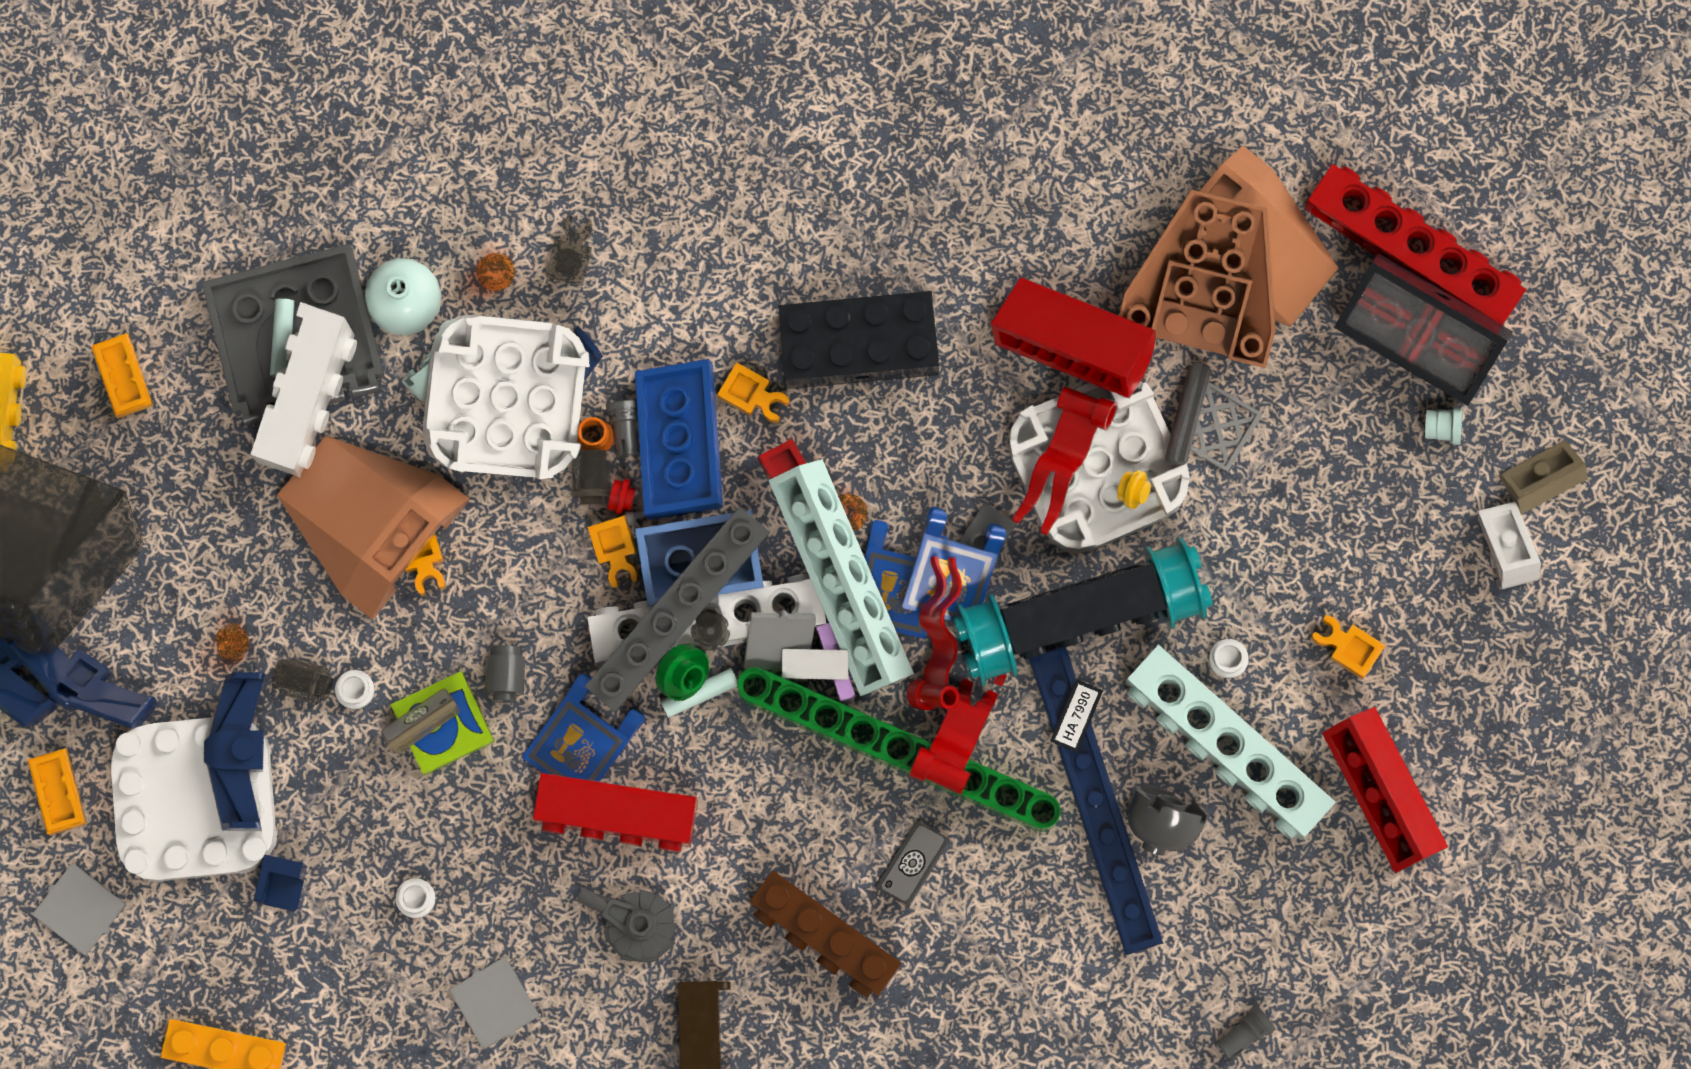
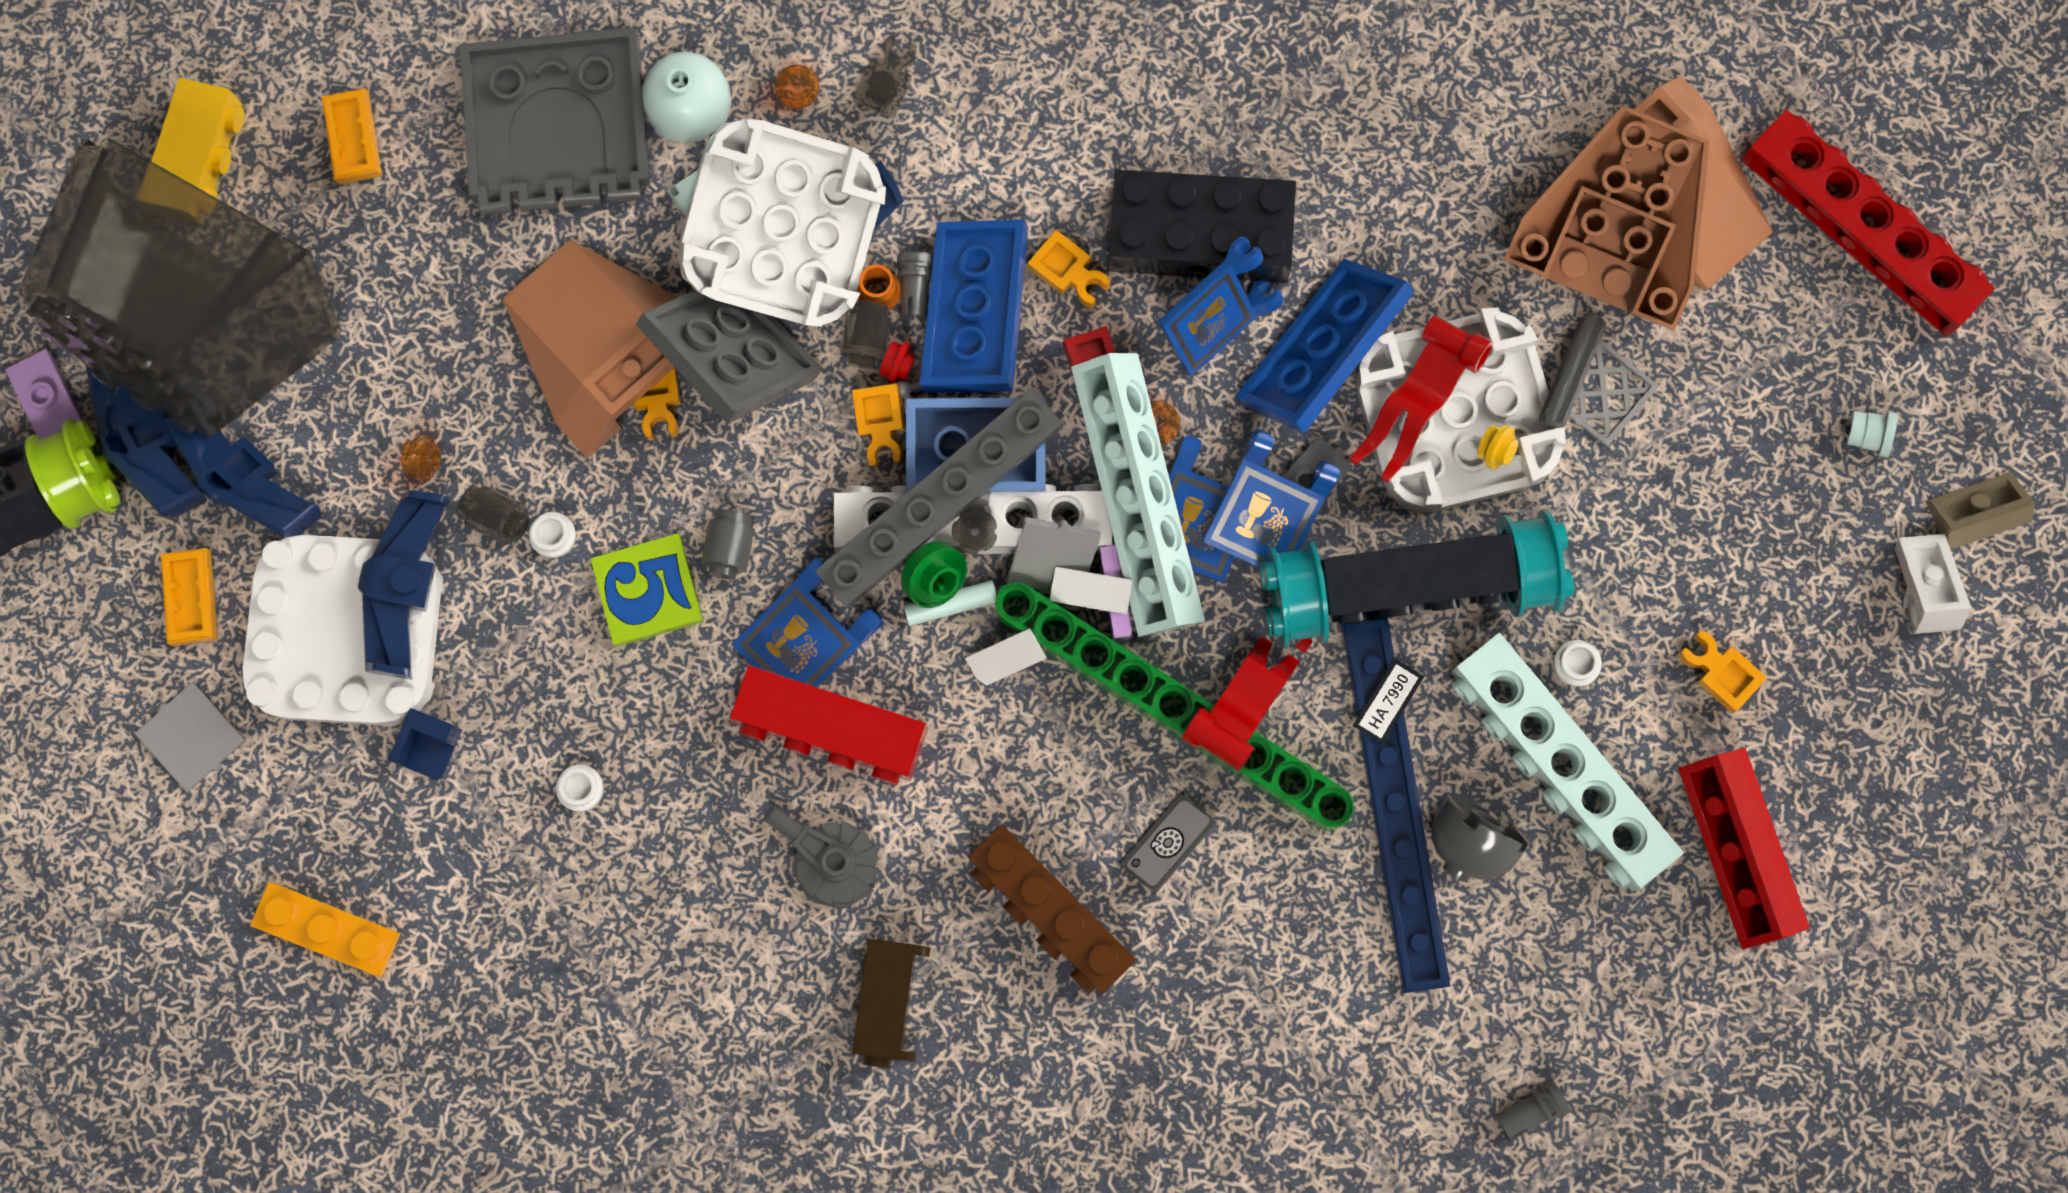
camera: 10 degrees right, 0 degrees up
white wedge [250,302,357,477] -> none
light aqua piece [270,299,294,377] -> none
dark tan slope [381,688,461,754] -> none
light grey piece [449,957,540,1050] -> none
red flag [906,556,962,710] -> none
red brick [990,277,1156,399] -> none
clear brick [1334,254,1513,406] -> none
none -> dark grey plate [636,290,823,424]
none -> white sticker [965,628,1047,685]
none -> blue flag [1157,237,1284,376]
none -> blue plate [1235,258,1414,433]

